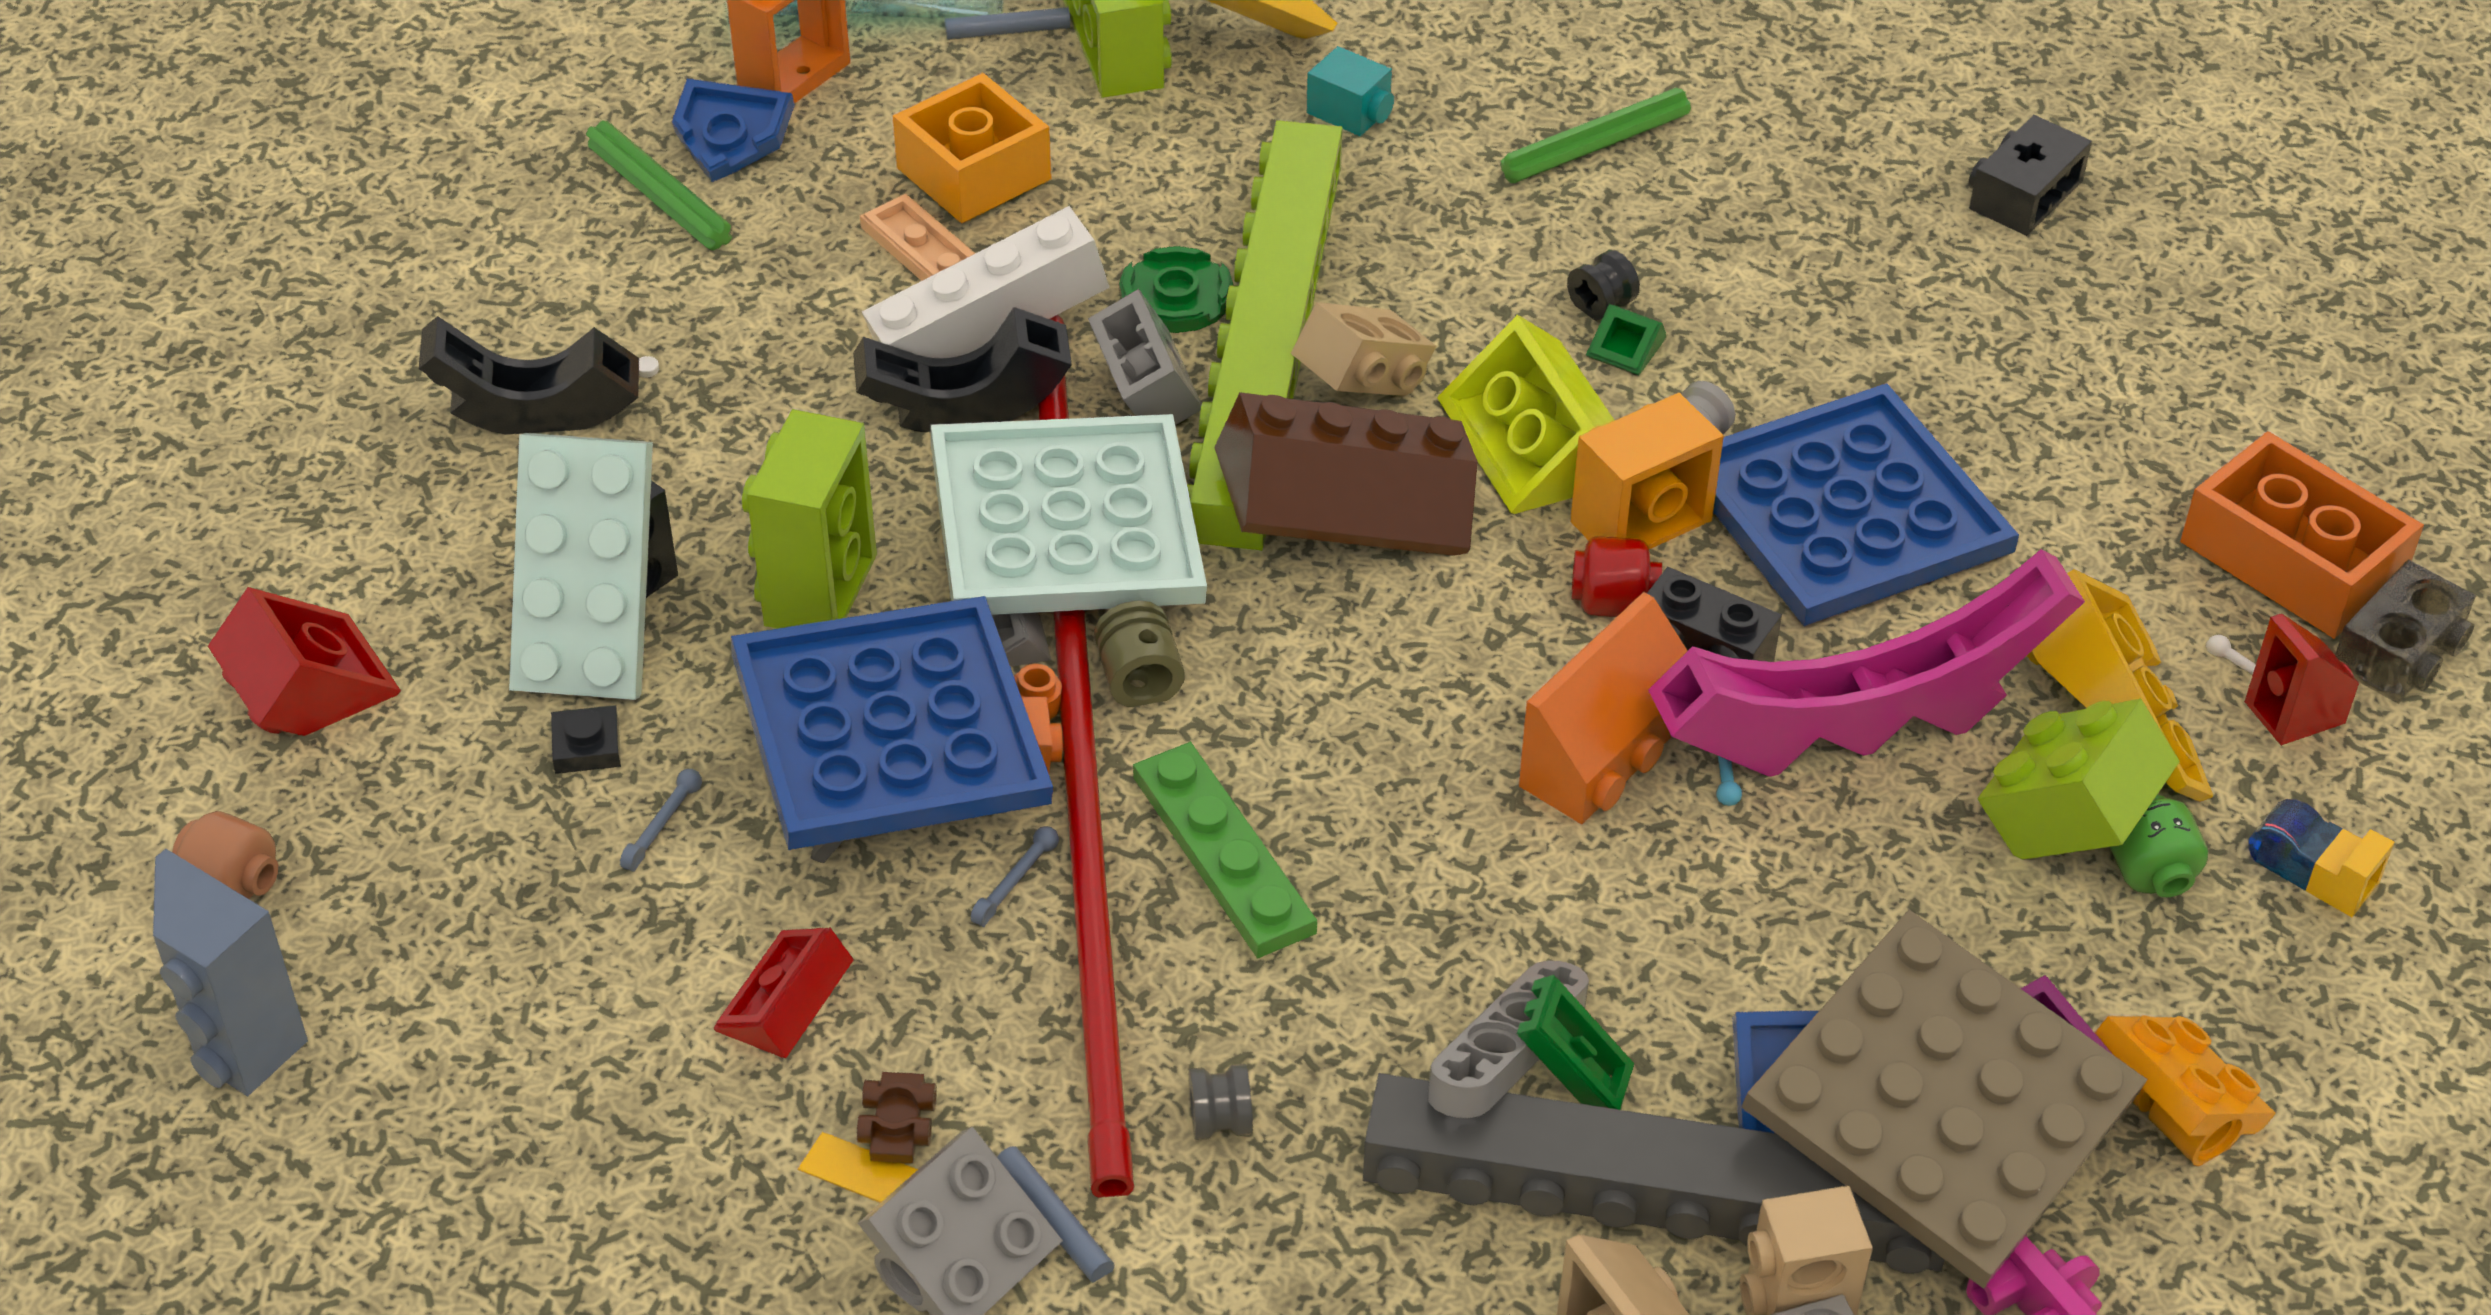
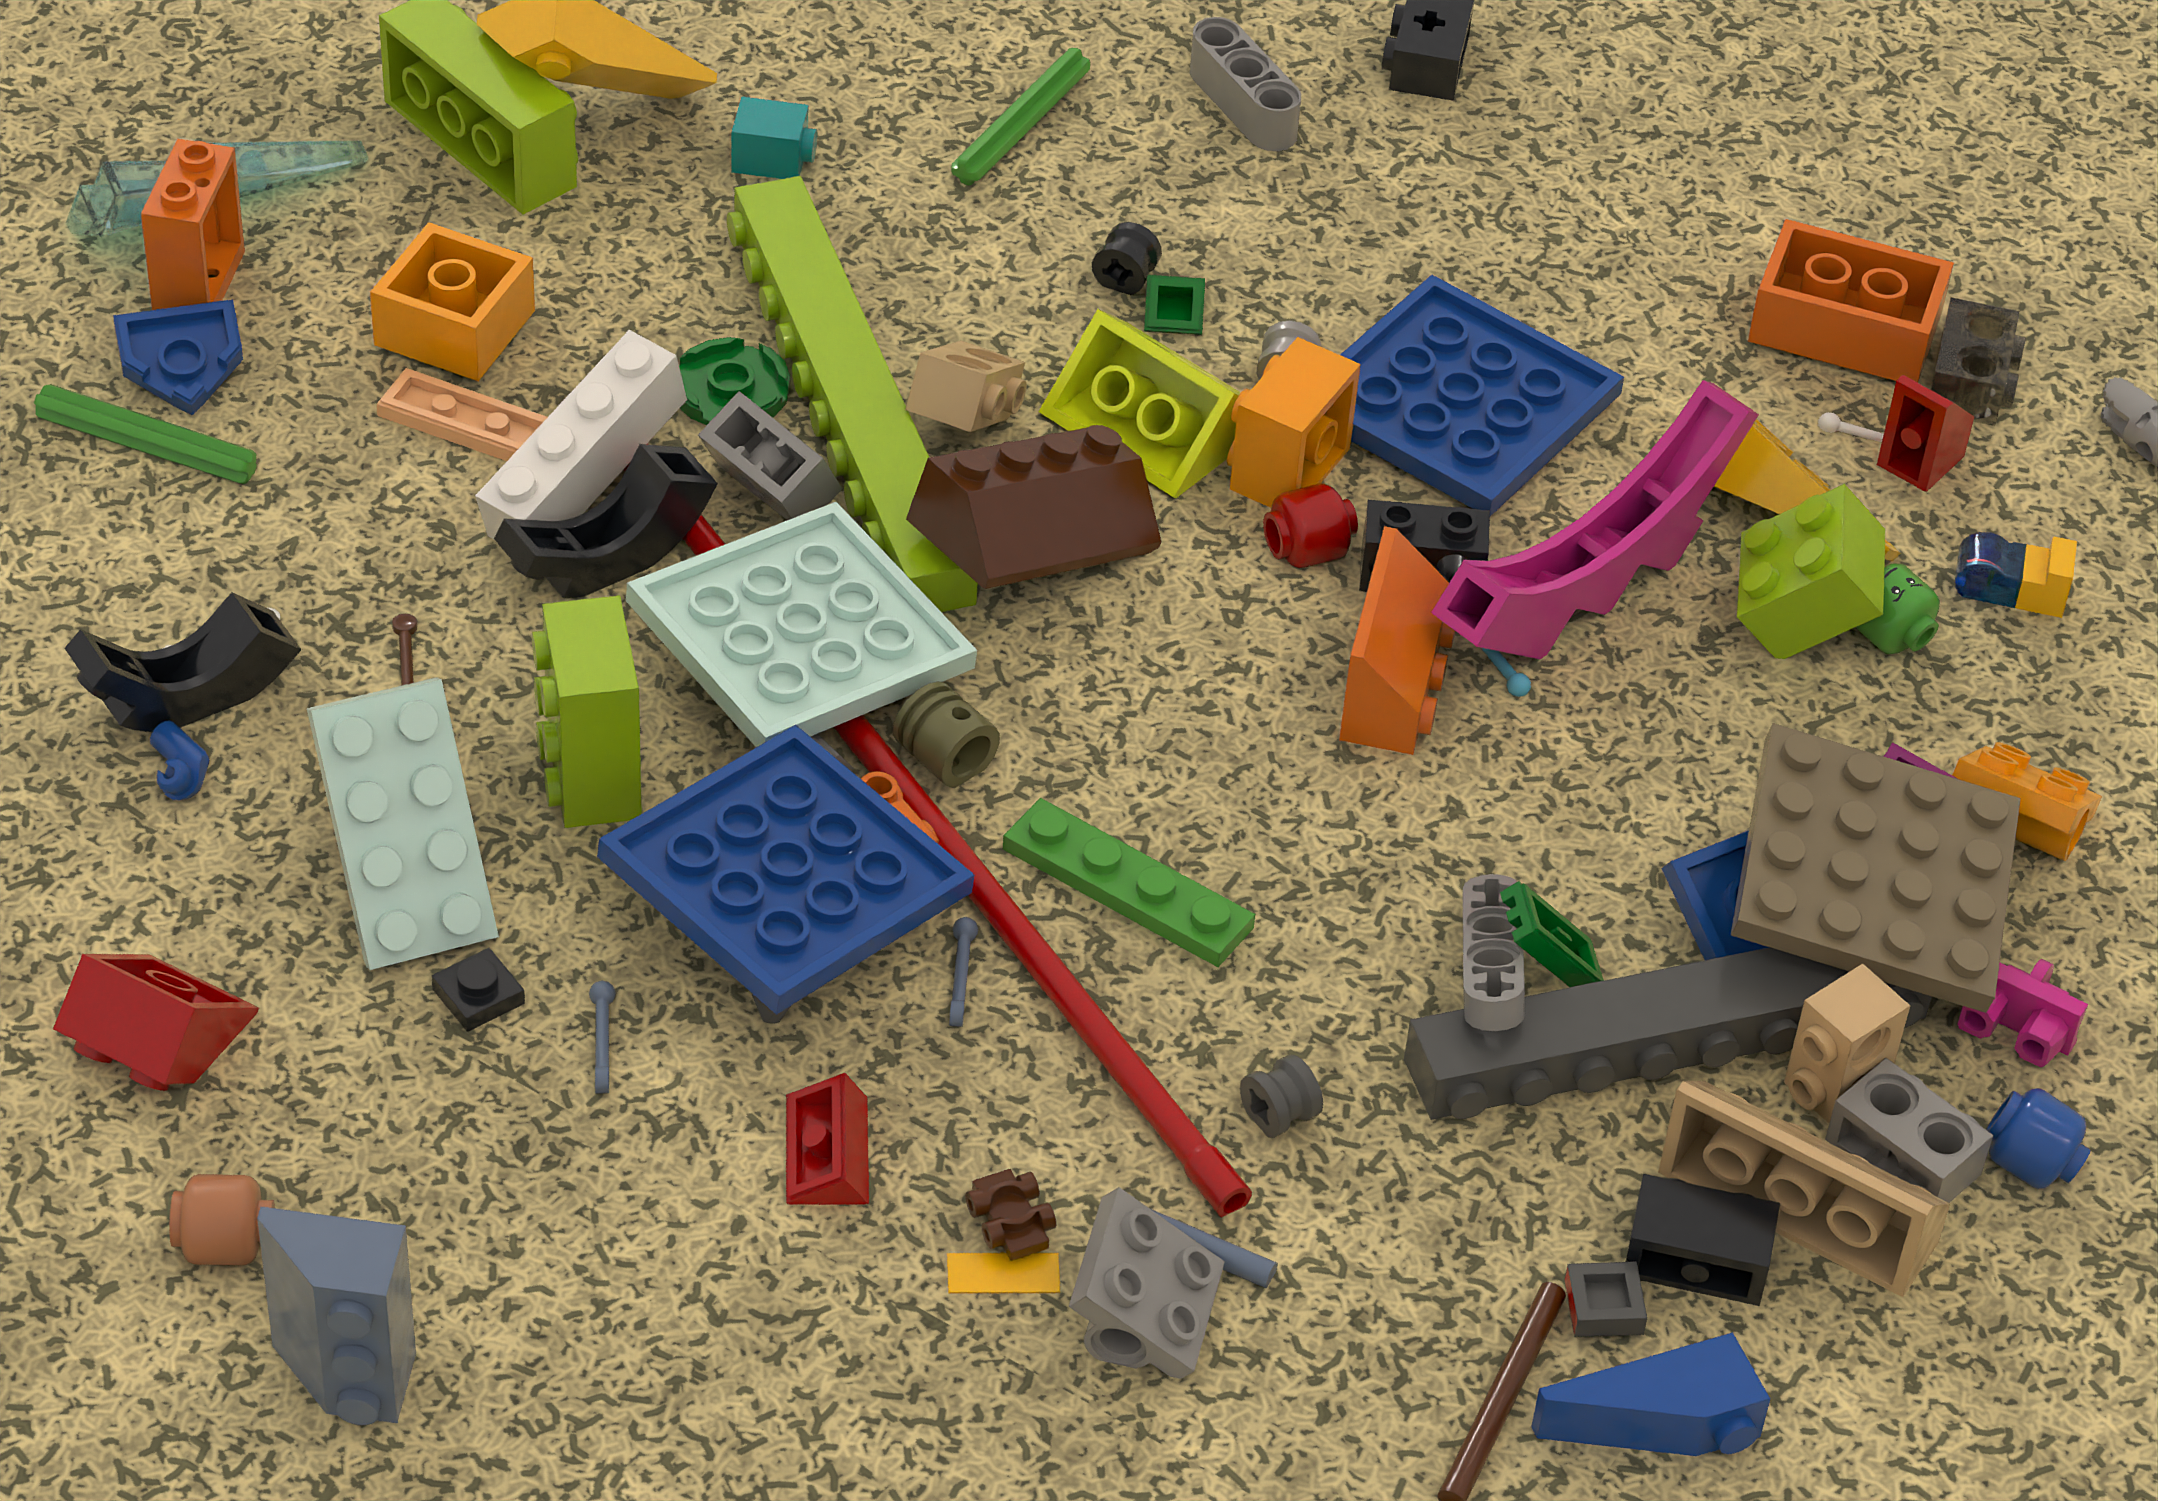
camera: 30 degrees left, 0 degrees up
sand blue piece [944,7,1070,40] -> none
none -> blue arm [150,721,210,800]
none -> reddish brown hinge [392,613,418,686]
none -> light grey beam [1190,17,1301,151]

